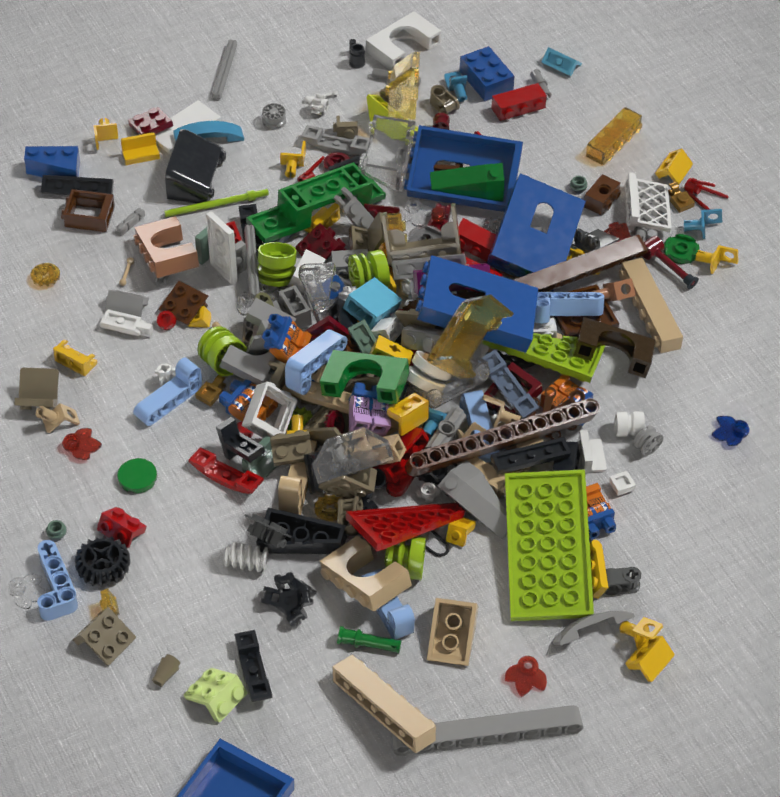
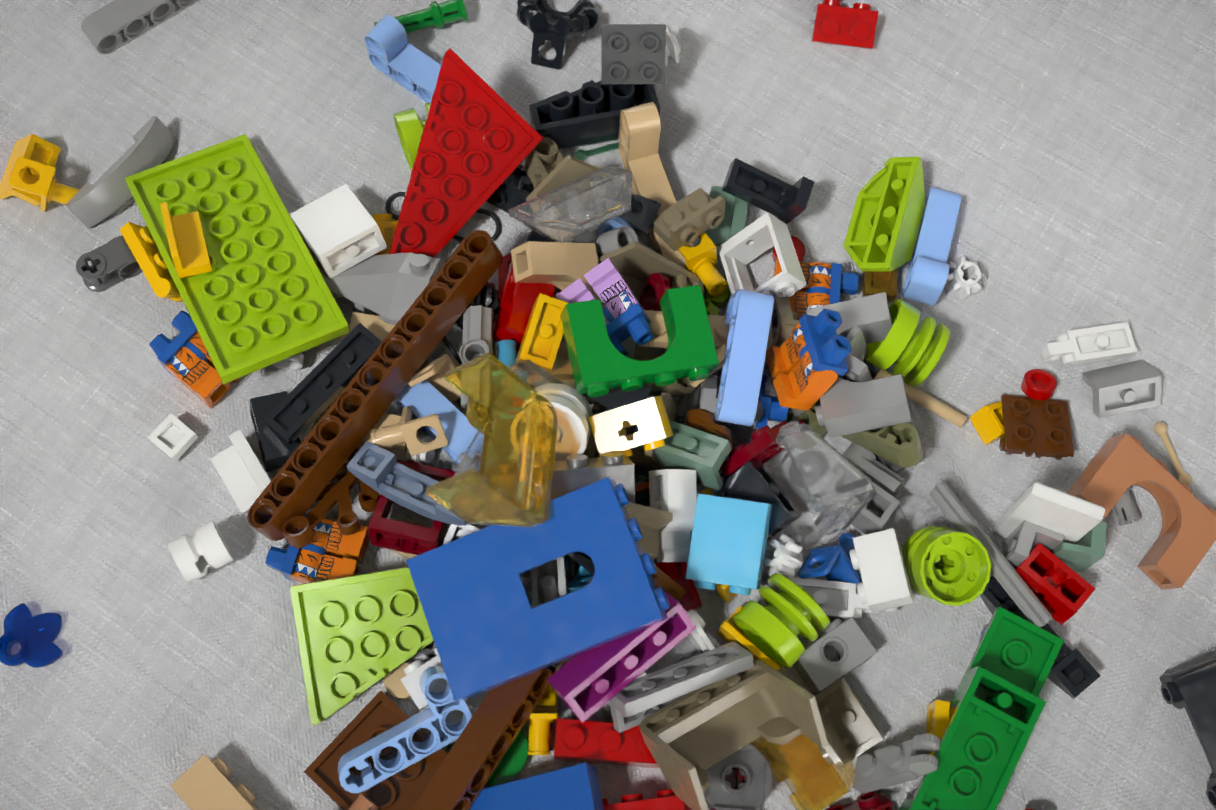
camera: 150 degrees right, 20 degrees up
dark tan bracket [14,367,59,410] -> none
tan bracket [36,403,80,433] -> none
yellow hinge [53,339,98,376] -> none
clear red plate [62,428,102,460] -> none
green tile [117,458,157,494] -> none
lime bar [164,189,269,217] -> none
red slope [189,447,264,494] -> none
dark red bracket [296,223,346,261] -> none
tan arch [320,536,412,612] -> none
tan slope [427,598,479,666] -> none
clear red plate [505,656,547,697] -> none
dark brown arch [573,317,655,379] -> none
light grey wheel [633,425,663,456] -> none
none -> yellow panel [160,202,212,278]
none -> white panel [289,184,387,279]
none -> lime wedge [843,156,926,272]

